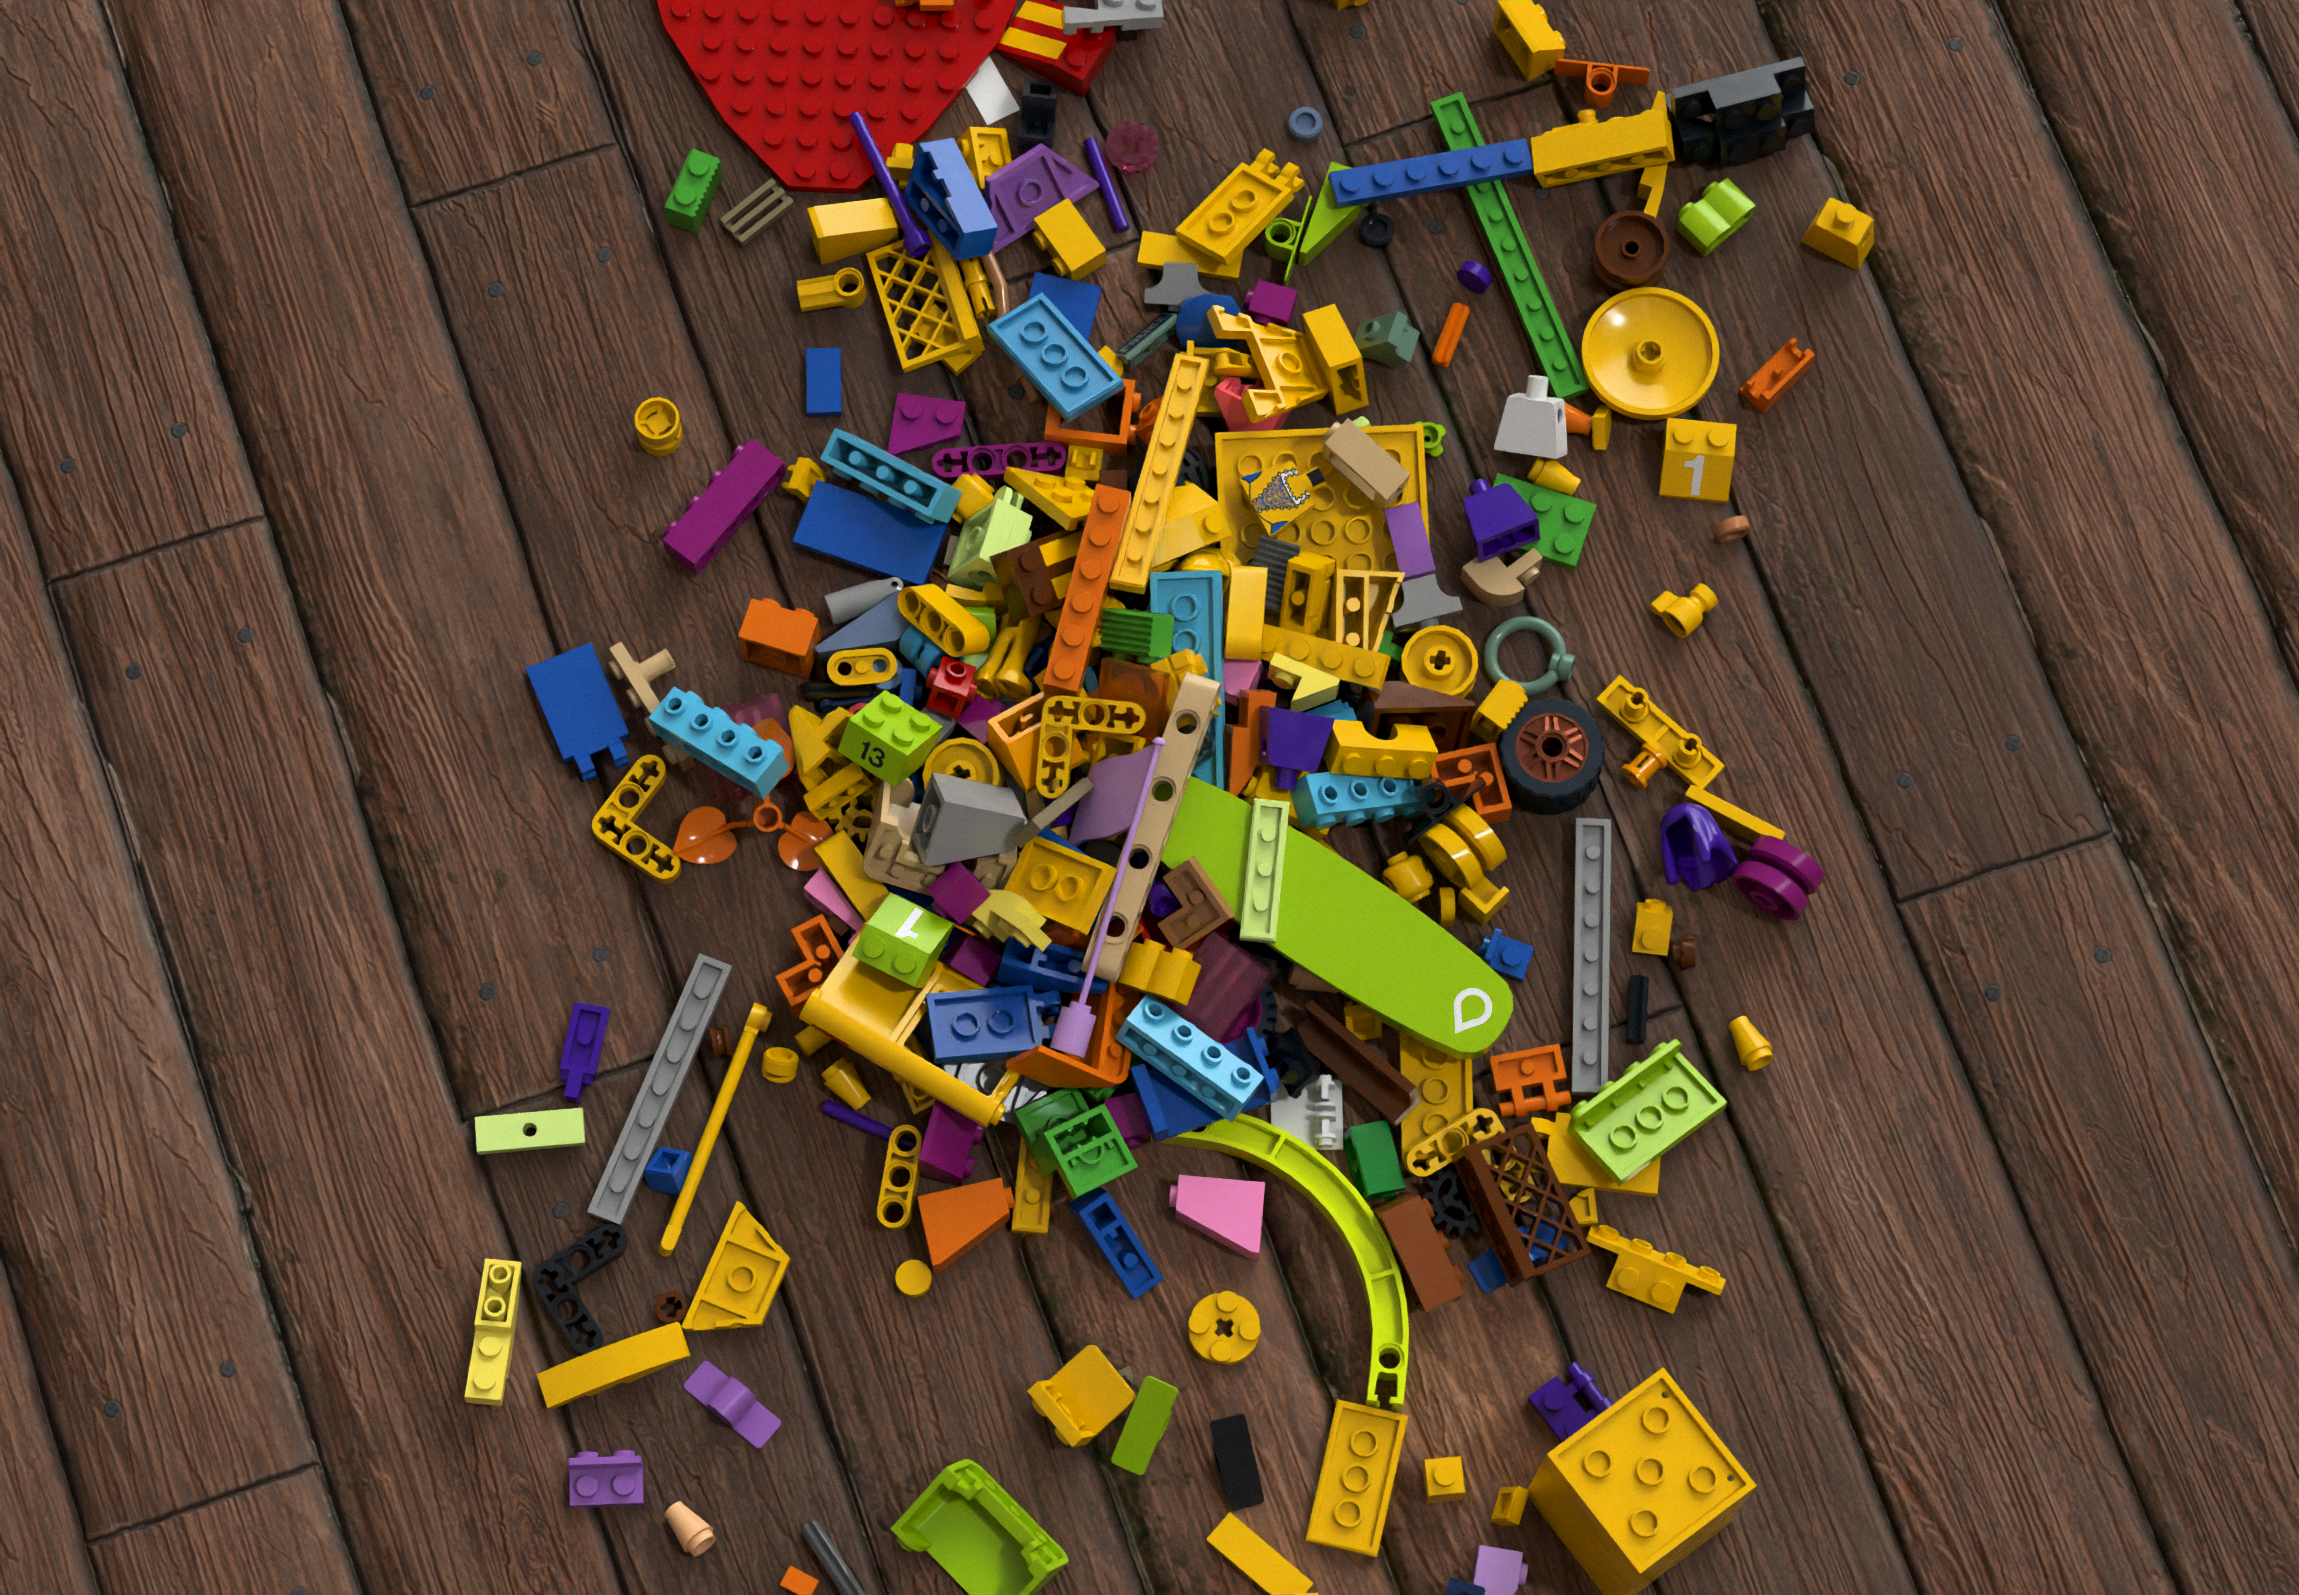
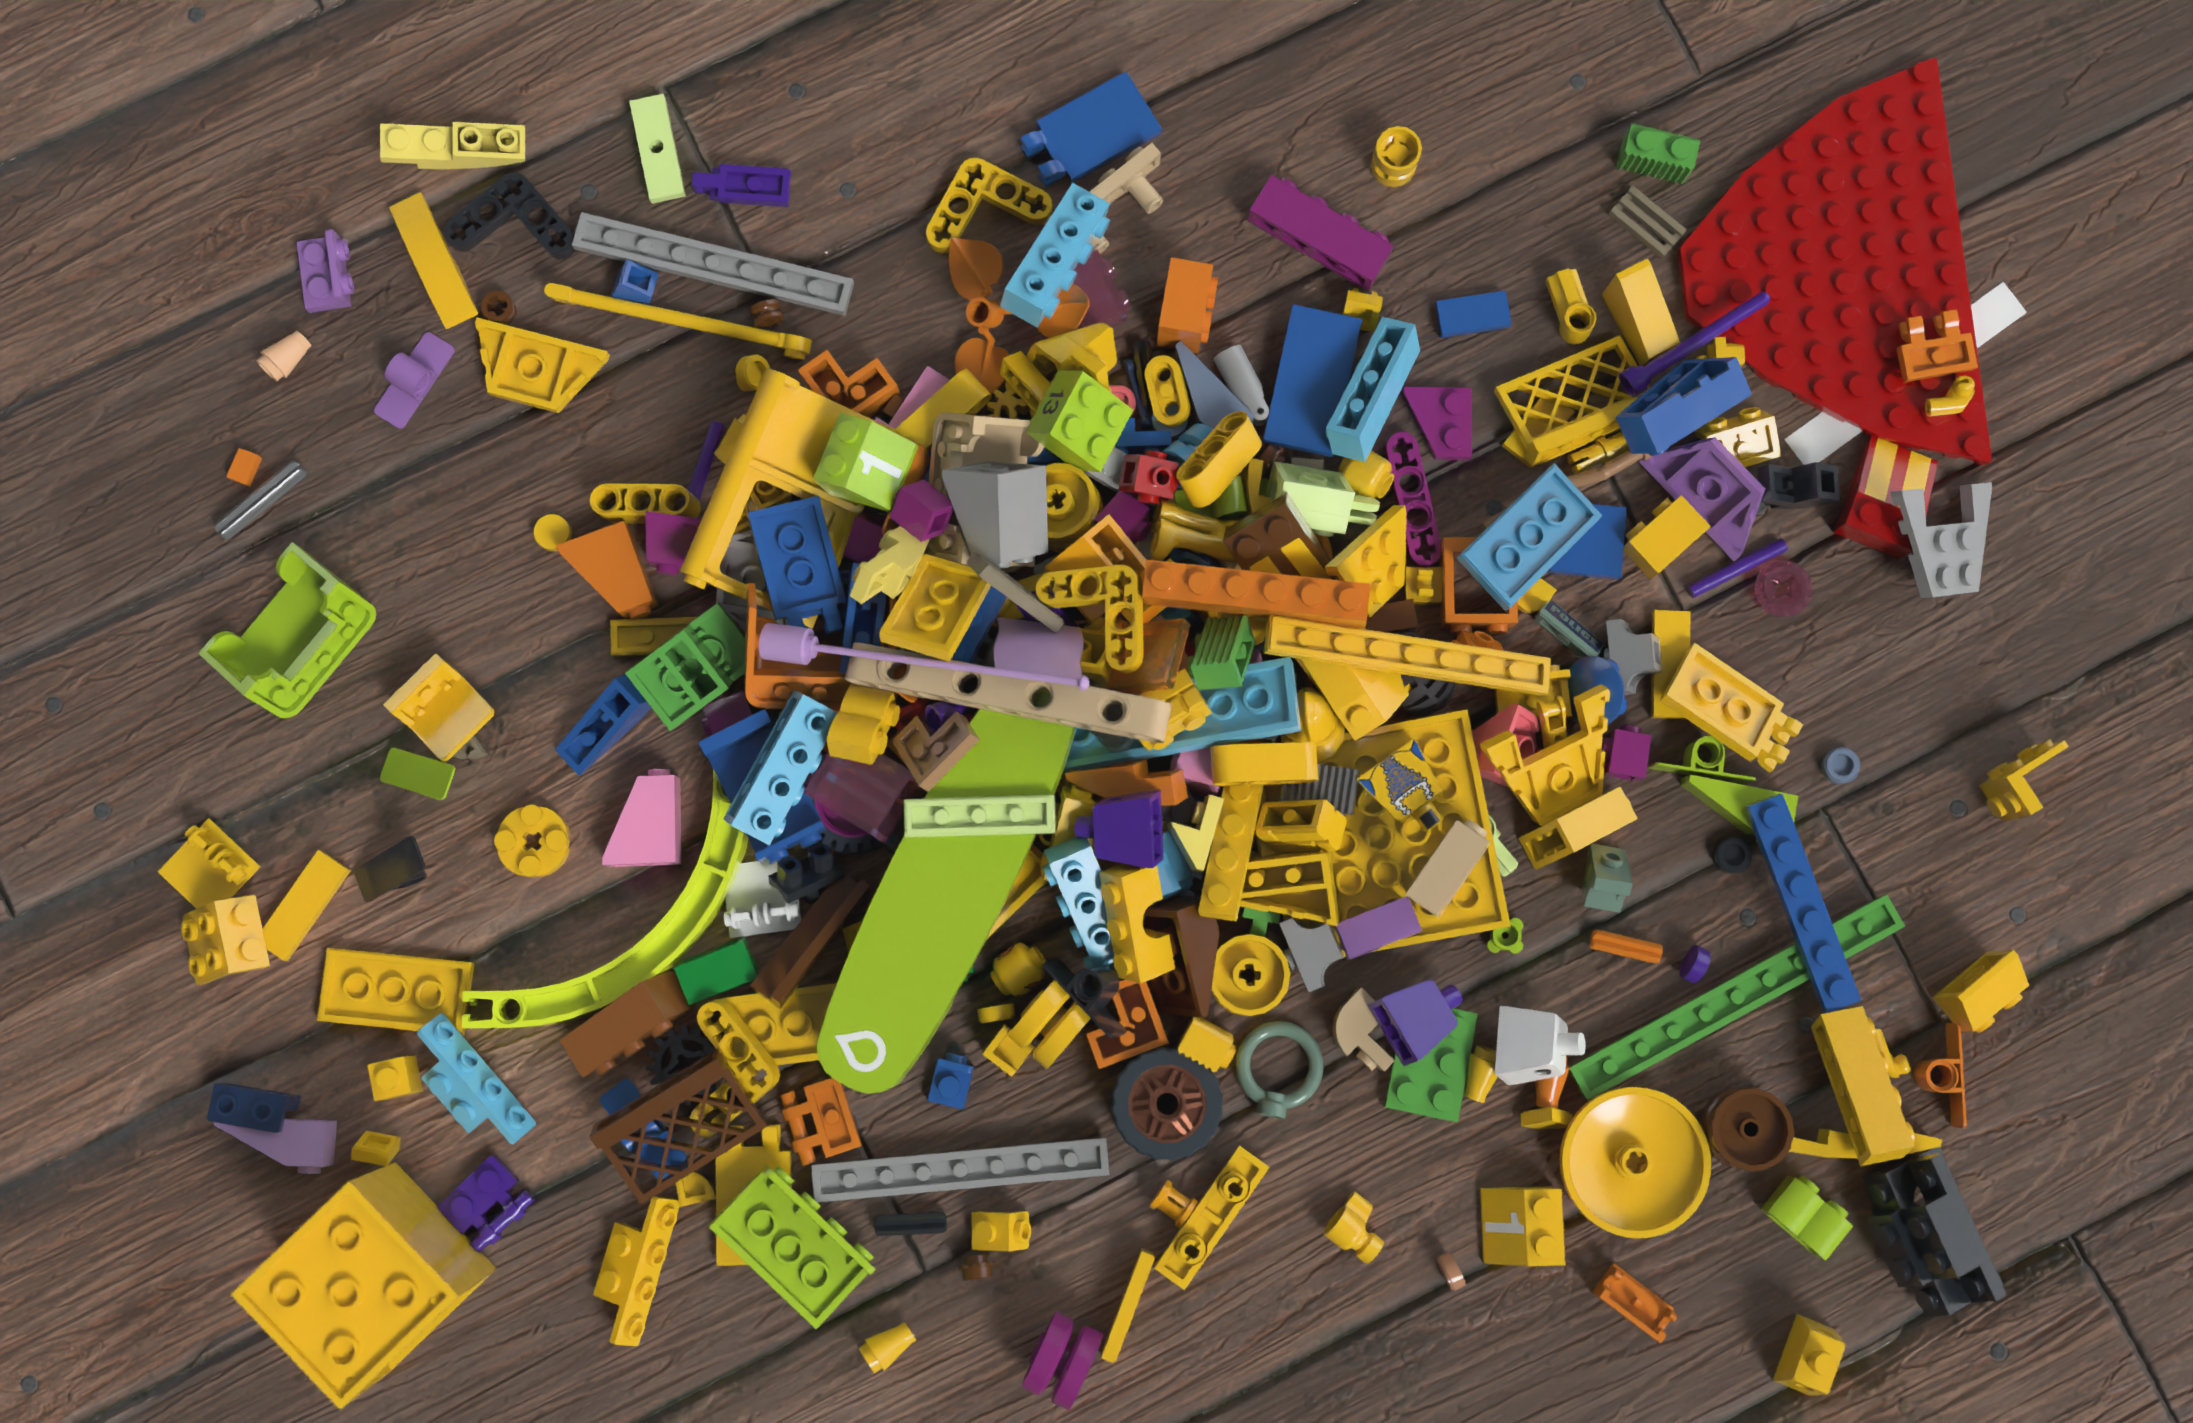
camera: 85 degrees right, 10 degrees up
dark purple hair [1659,802,1738,892] -> none
none -> medium azure bracket [417,1013,536,1144]

